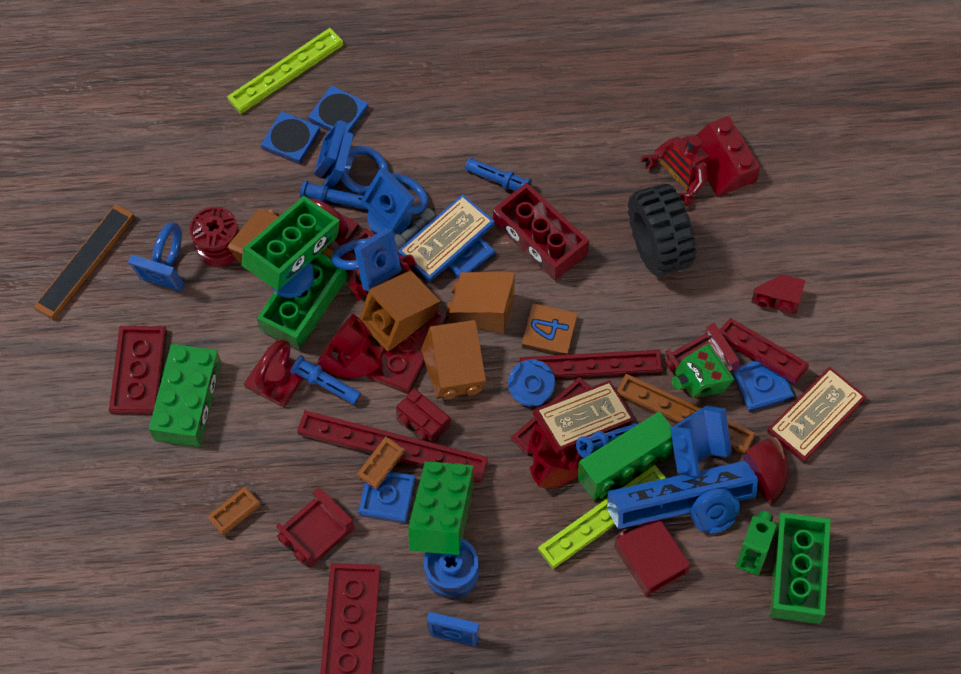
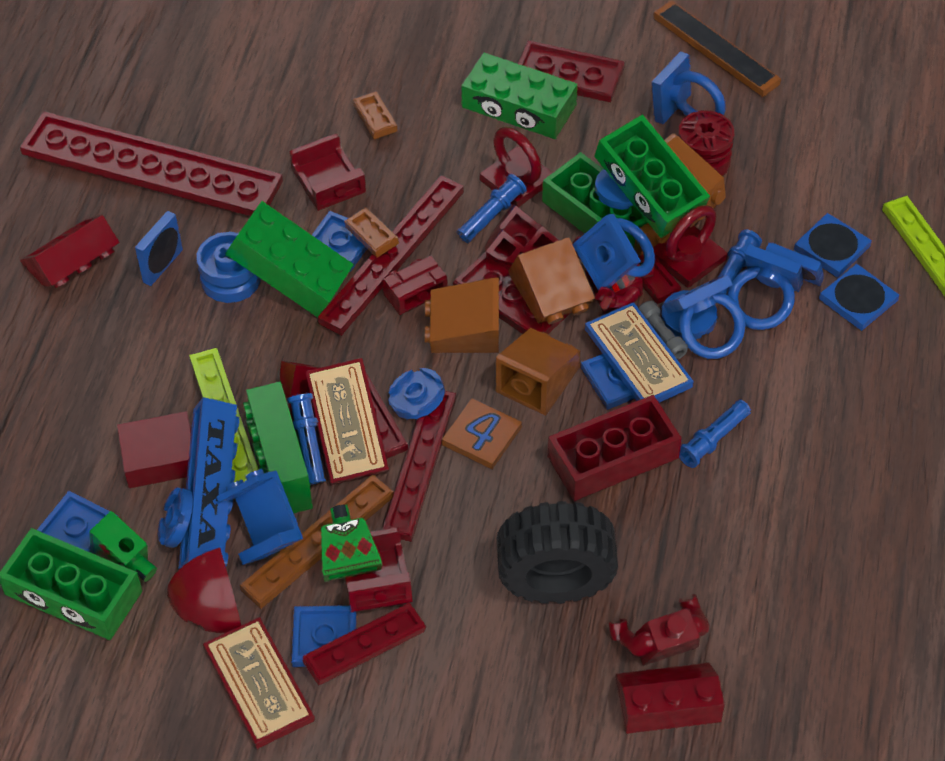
camera: 105 degrees right, 10 degrees down
dark red slope [751,274,805,314] -> none
none -> blue tile [37,491,118,553]

